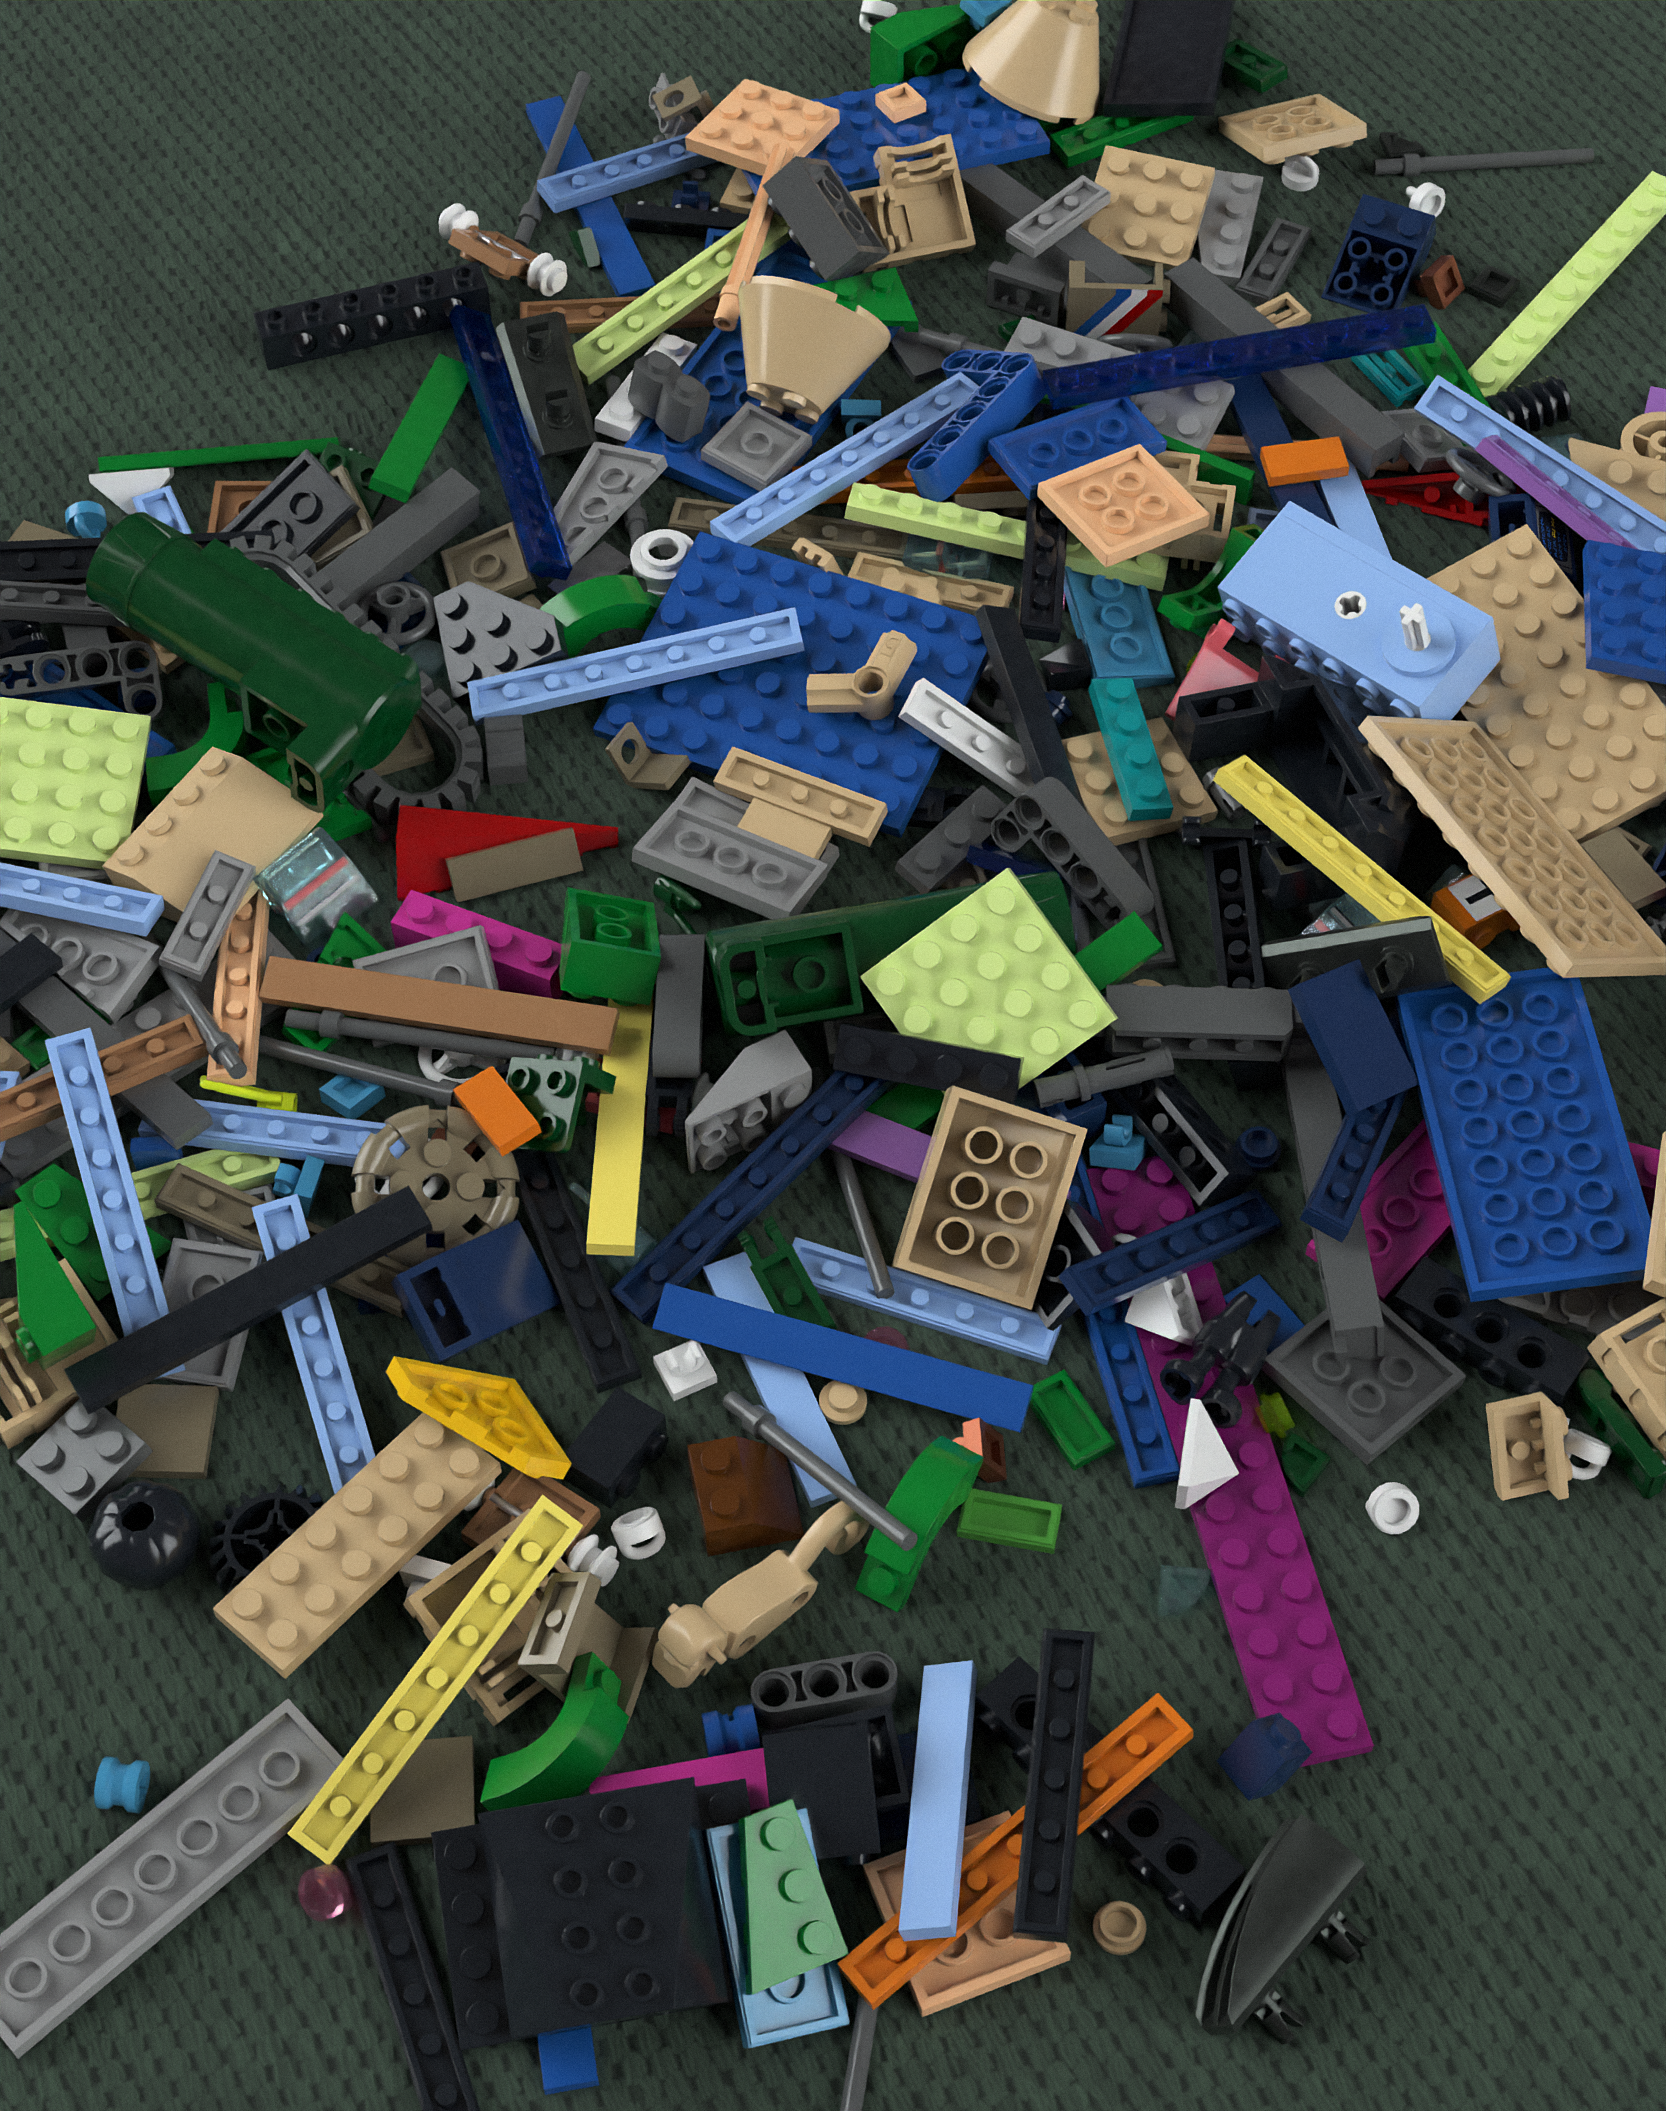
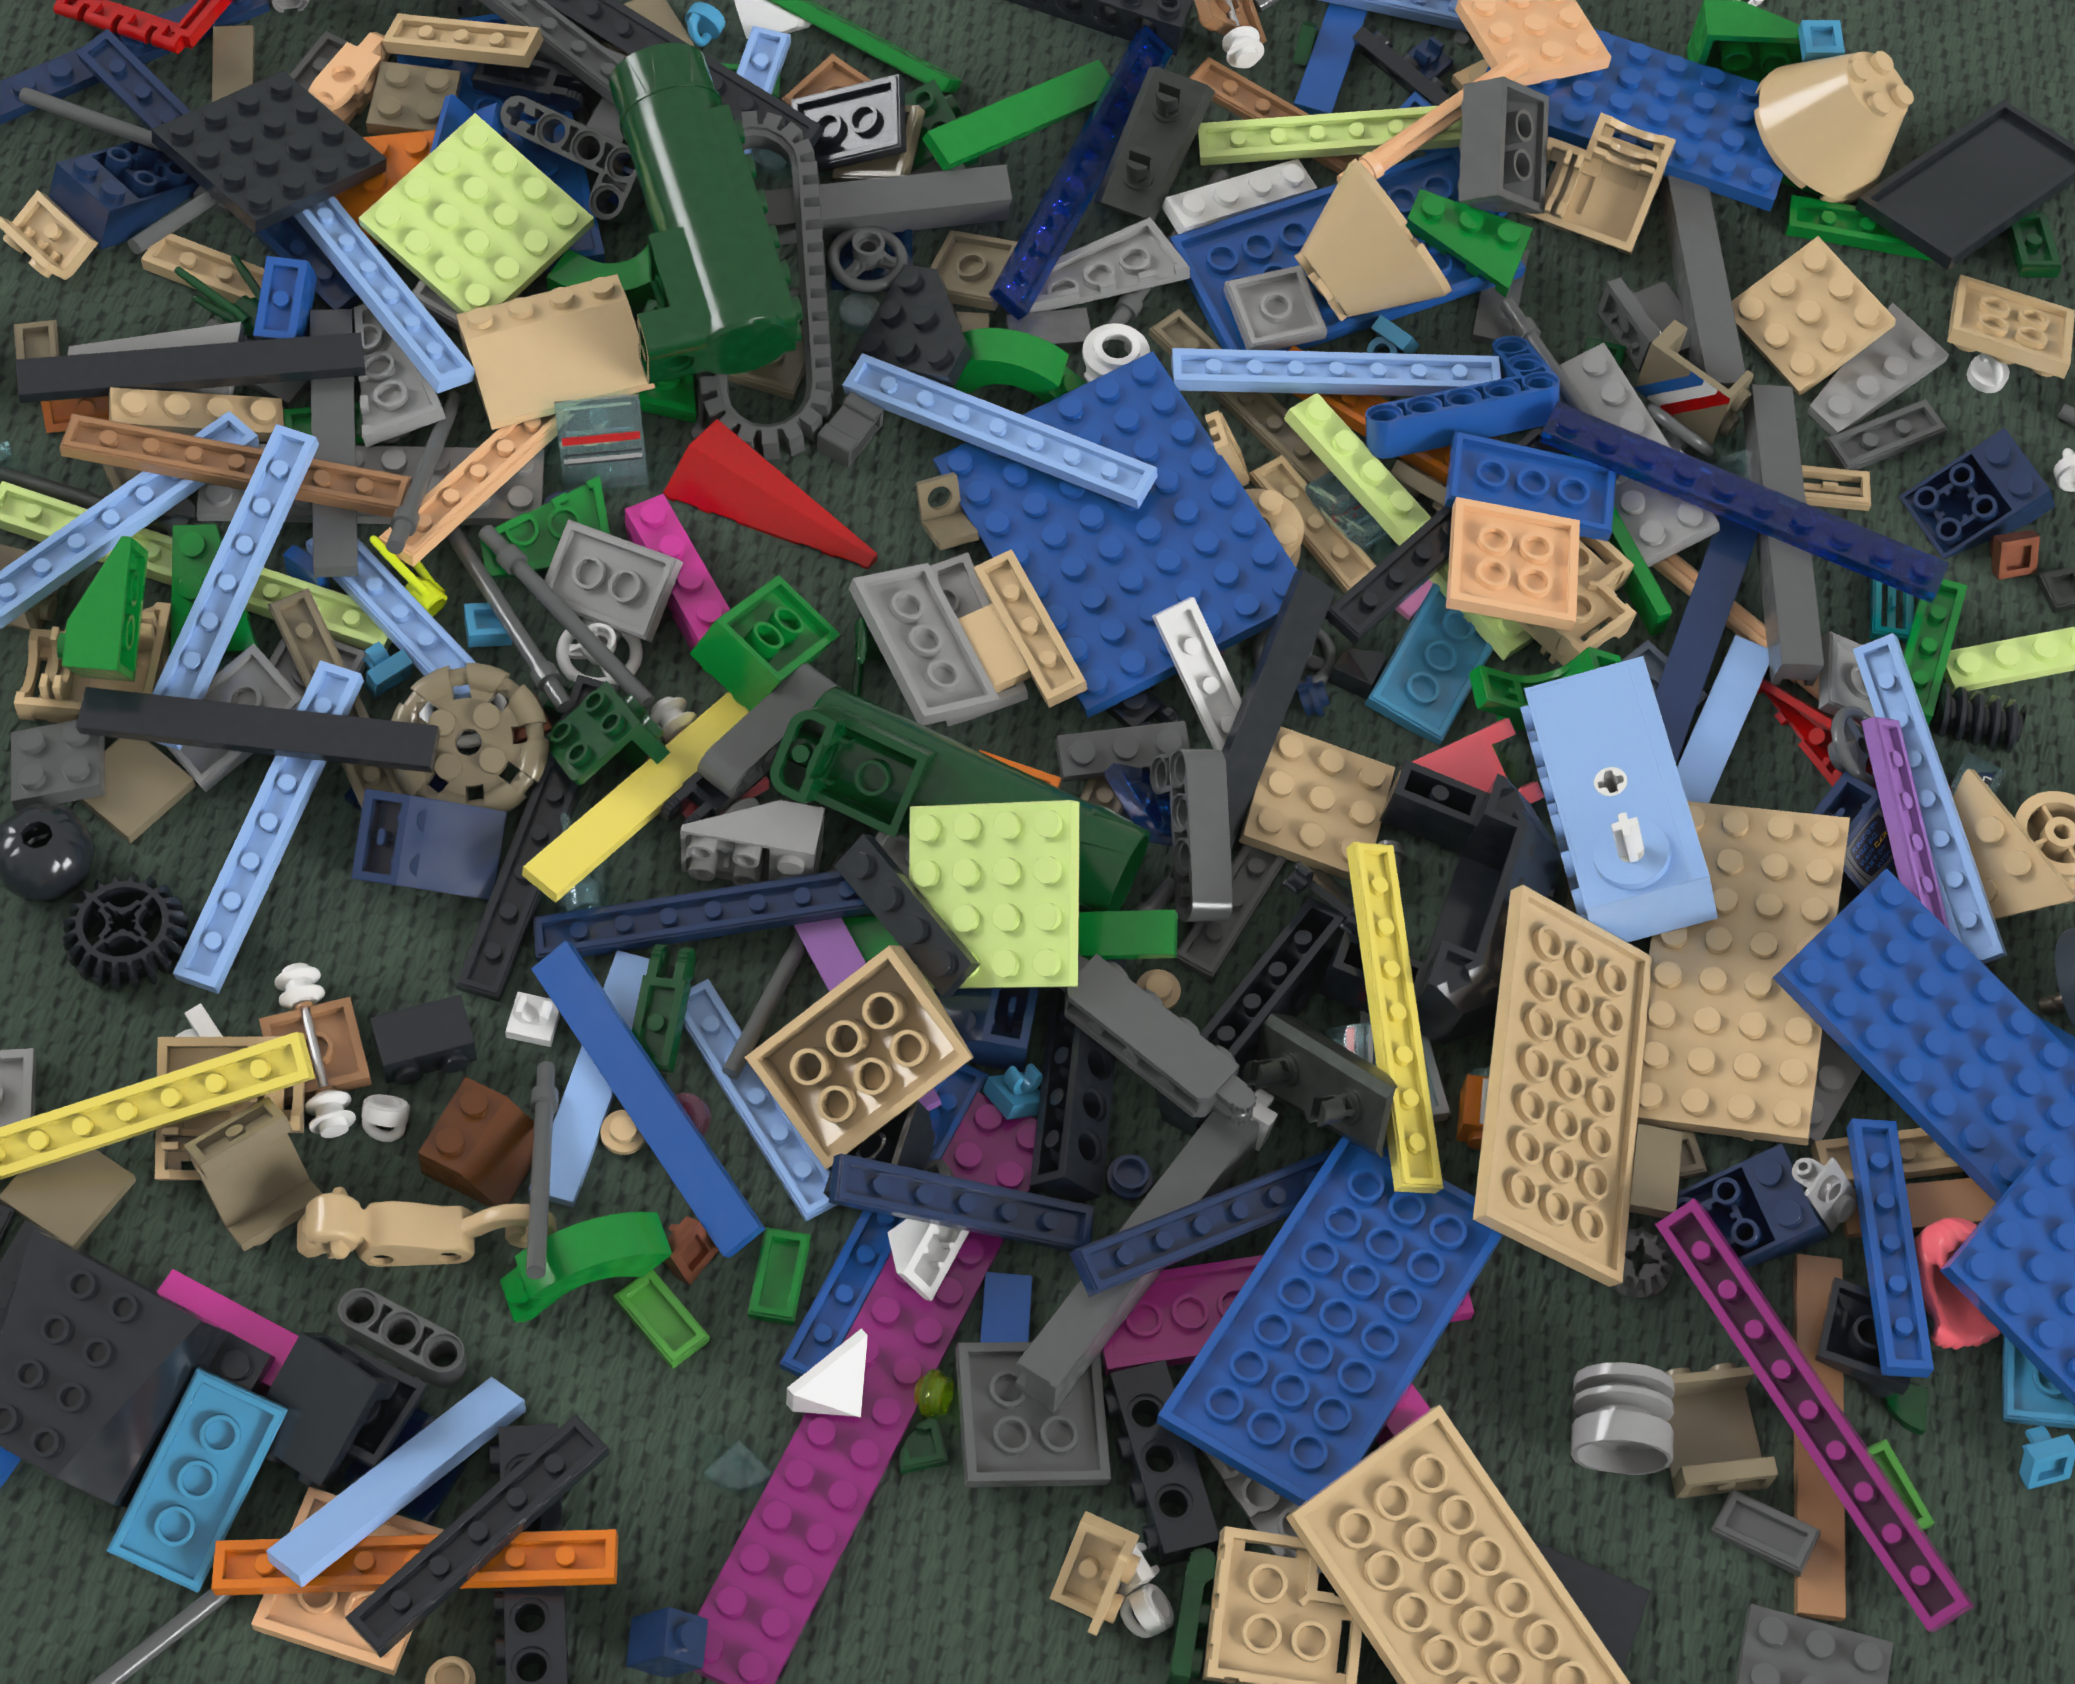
camera: 30 degrees right, 5 degrees up
light grey tile [159,850,256,982] -> none
tan plate [213,1413,502,1679] -> none
medium nougat tile [258,956,620,1056] -> none
yellow plate [386,1356,572,1479] -> none
dark tan tile [445,827,583,903] -> none
orange tile [453,1066,542,1157] -> none
green arch [480,1651,629,1811] -> none
dark grey brick [628,350,711,443] -> none
blue wheel [701,1704,760,1757] -> none
wing [738,1799,849,1995] -> none
tan piece [806,630,917,720] -> none
light nougat tile [875,83,926,123] -> none
light grey tile [1006,175,1111,259] -> none
dark grey pin [1033,1046,1174,1109] -> none
teal plate [1088,678,1174,821] -> none
black piece [1160,1291,1281,1429] -> none
orange tile [1260,436,1349,487] -> none
dark blue tile [1288,959,1419,1116] -> none
white tile [1365,1482,1419,1534] -> none

